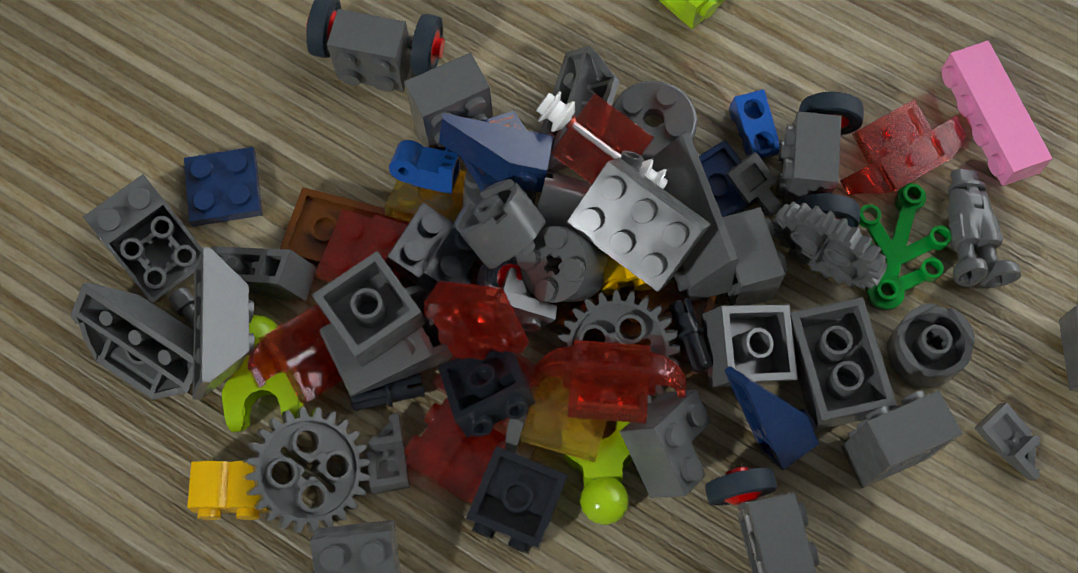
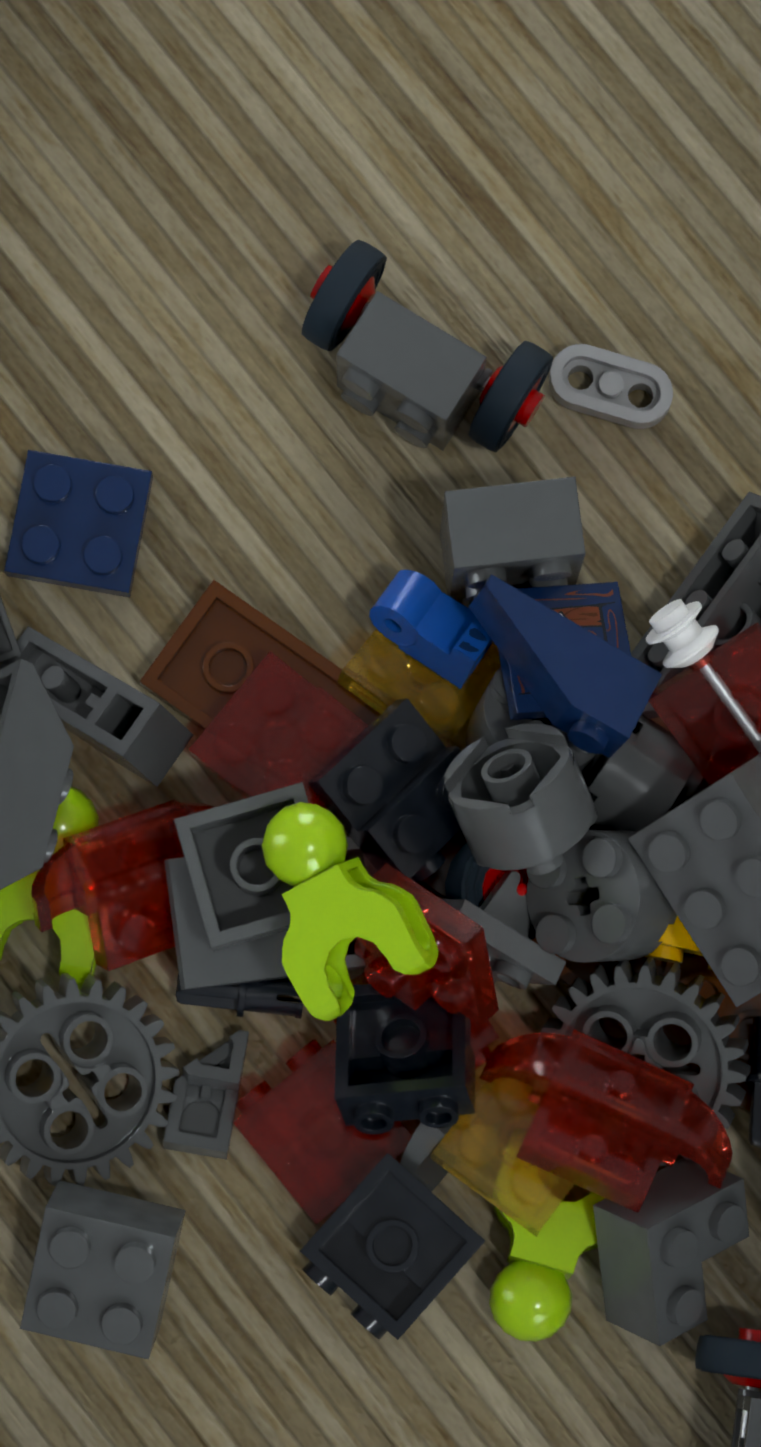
camera: 15 degrees right, 10 degrees up
none -> lime piece [261,802,439,1021]
none -> light grey plate [549,344,673,429]

